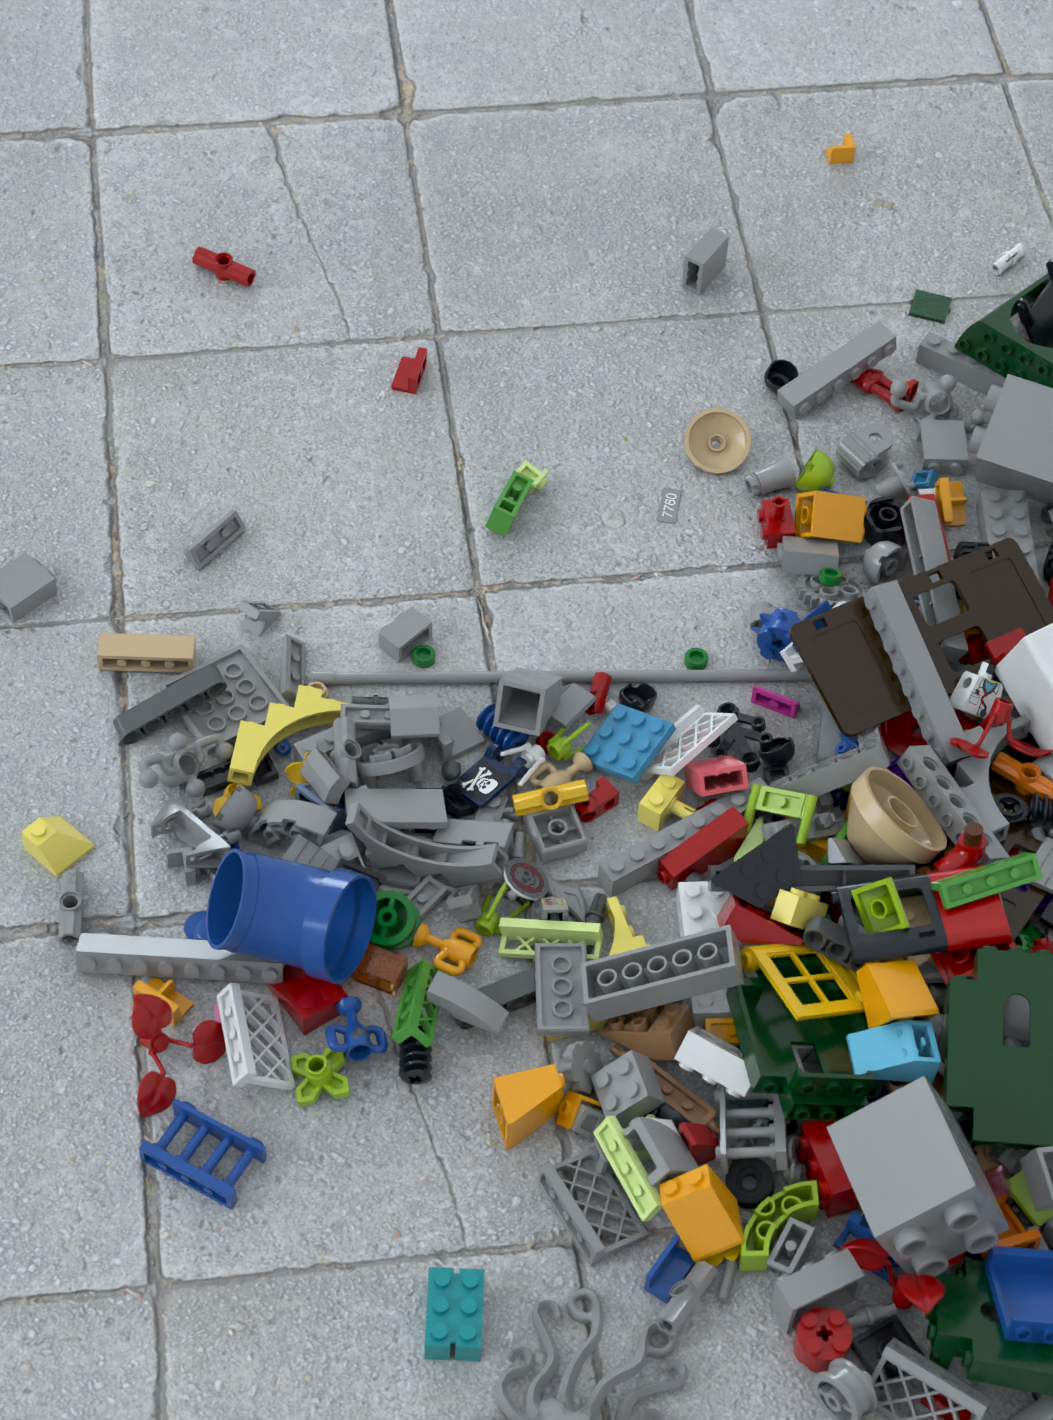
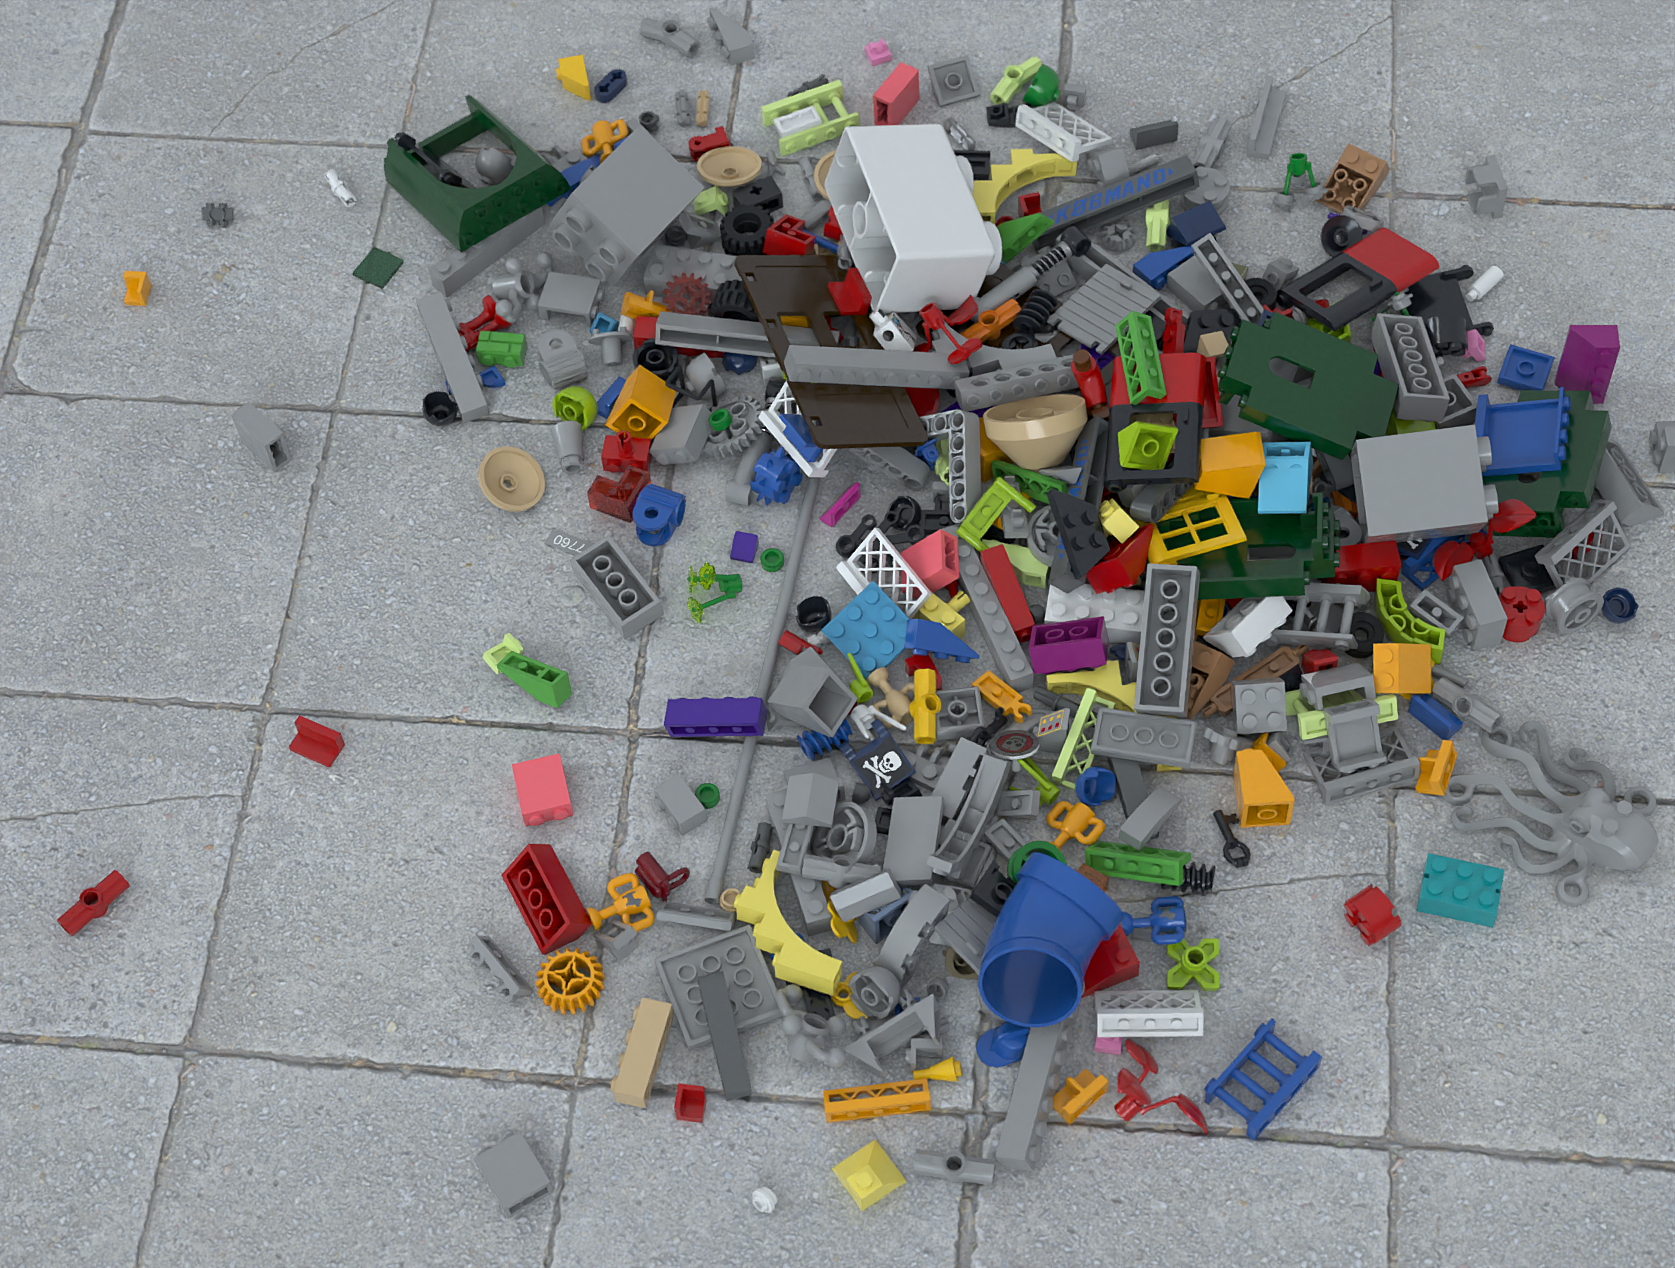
camera: 70 degrees left, 5 degrees up
none -> dark grey piece [202,203,234,226]
none -> bright green brick [476,331,527,368]
none -> blue tile [479,366,506,388]
none -> red slope [501,844,593,955]
none -> coral brick [512,753,574,826]
none -> light orange gear [536,947,605,1015]
none -> light grey brick [570,535,664,640]
none -> light orange piece [586,873,655,932]
none -> clear red brick [587,465,651,523]
none -> blue piece [633,483,686,546]
none -> dark red piece [634,852,690,902]
none -> clear red gear [662,272,711,316]
none -> dark purple brick [664,696,768,737]
none -> black piece [665,365,717,412]
none -> red panel [674,1083,707,1123]
none -> plant [687,563,742,623]
none -> dark purple slope [730,531,759,563]
none -> white plate [752,1187,777,1213]
none -> light orange fence [823,1078,931,1123]
none -> blue slope [904,619,980,663]
none -> yellow cone [913,1056,963,1082]
none -> black piece [969,707,1008,747]
none -> light orange plate [971,670,1032,724]
none -> magenta brick [1029,616,1109,675]
none -> blue hair [1075,766,1116,807]
none -> black piece [1213,810,1251,868]
none -> light grey panel [1323,698,1387,773]
none -> red brick [1344,884,1402,946]
none -> light orange panel [1415,740,1458,796]

